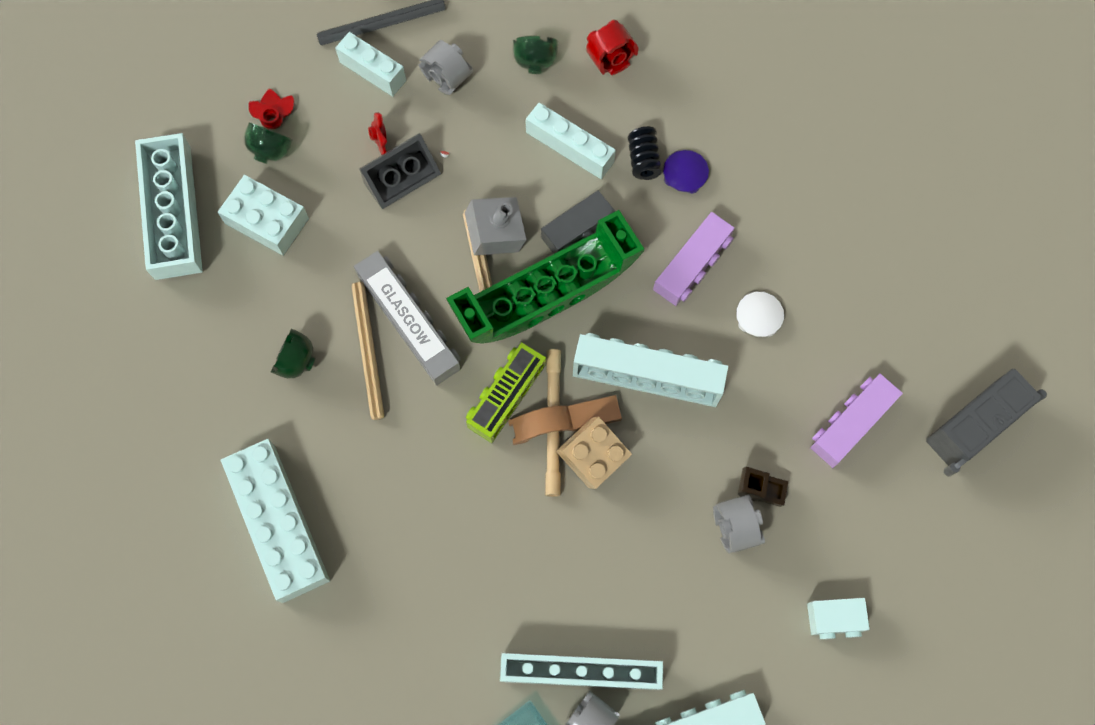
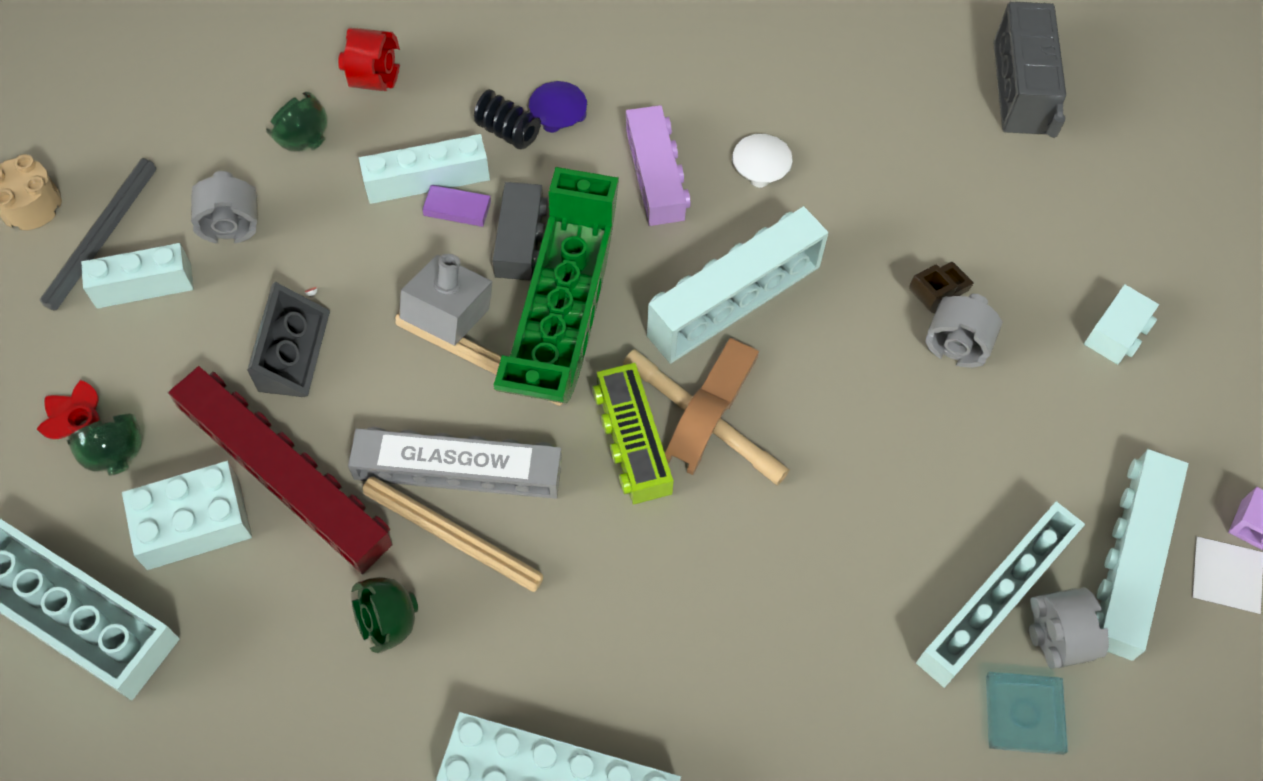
camera: 50 degrees left, 10 degrees down
red plate [368,112,387,155] -> none
tan brick [556,417,632,489] -> none
lavender brick [810,374,903,468] -> none
none -> dark red brick [167,366,393,575]
none -> medium lavender tile [422,185,491,227]

